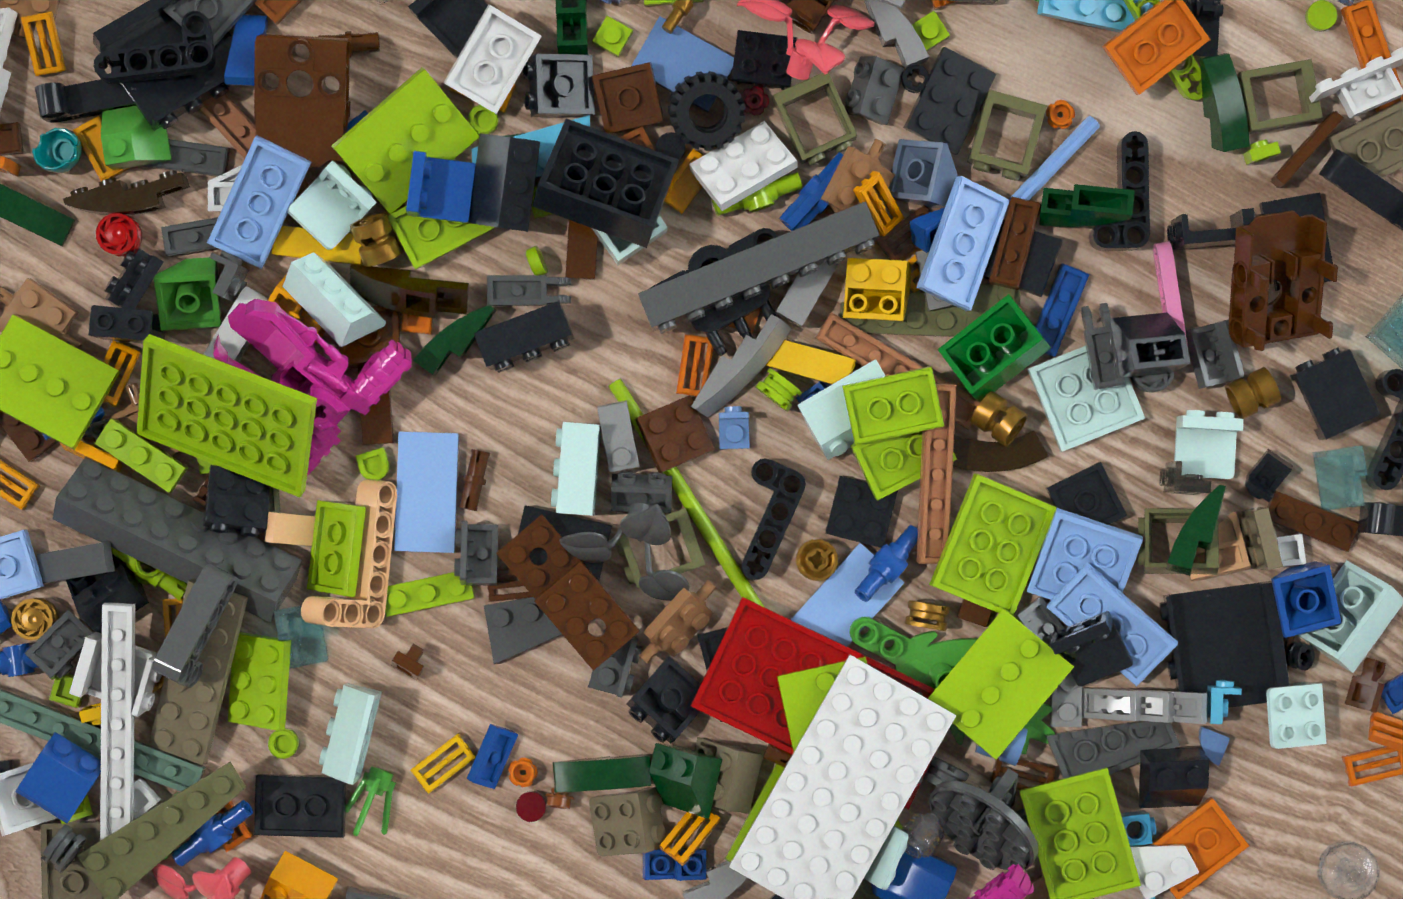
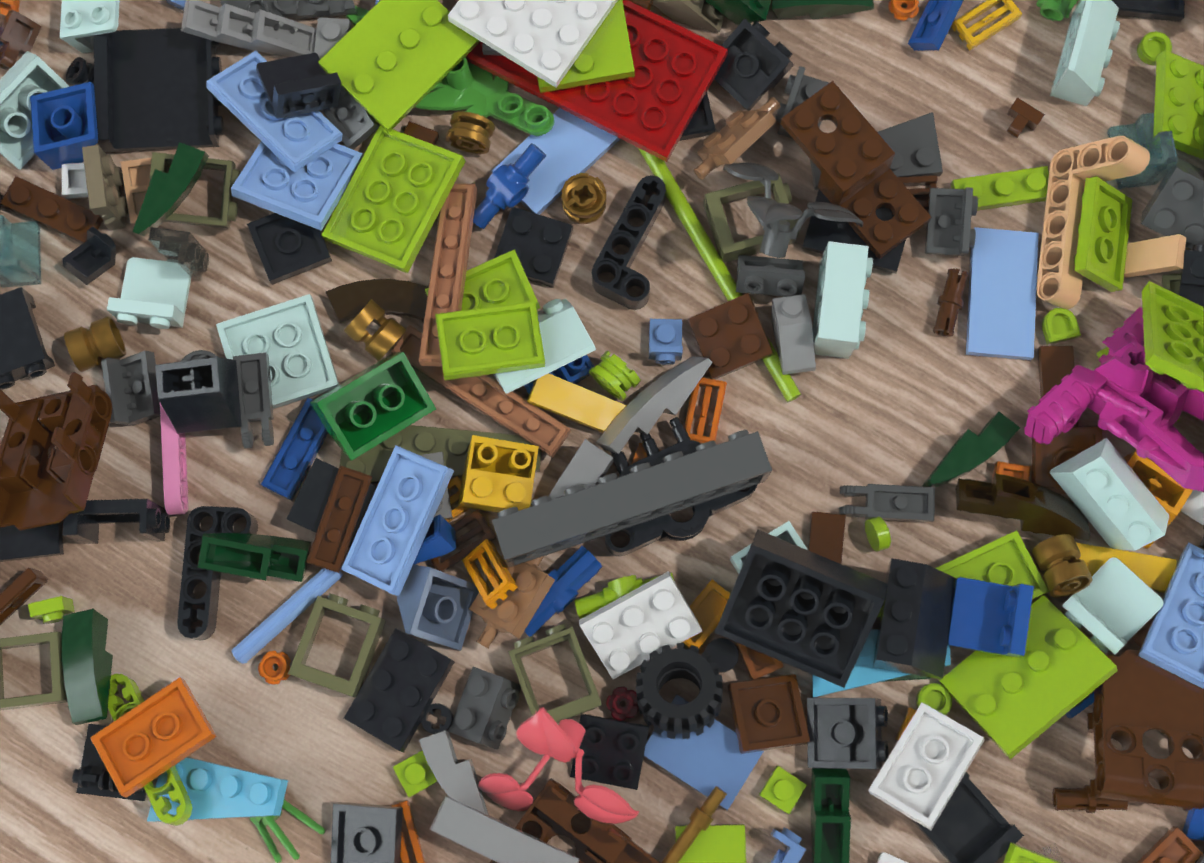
camera: 175 degrees left, 10 degrees down
black brick [474,301,575,373] -> none
medium azure bracket [1207,680,1242,724] -> none

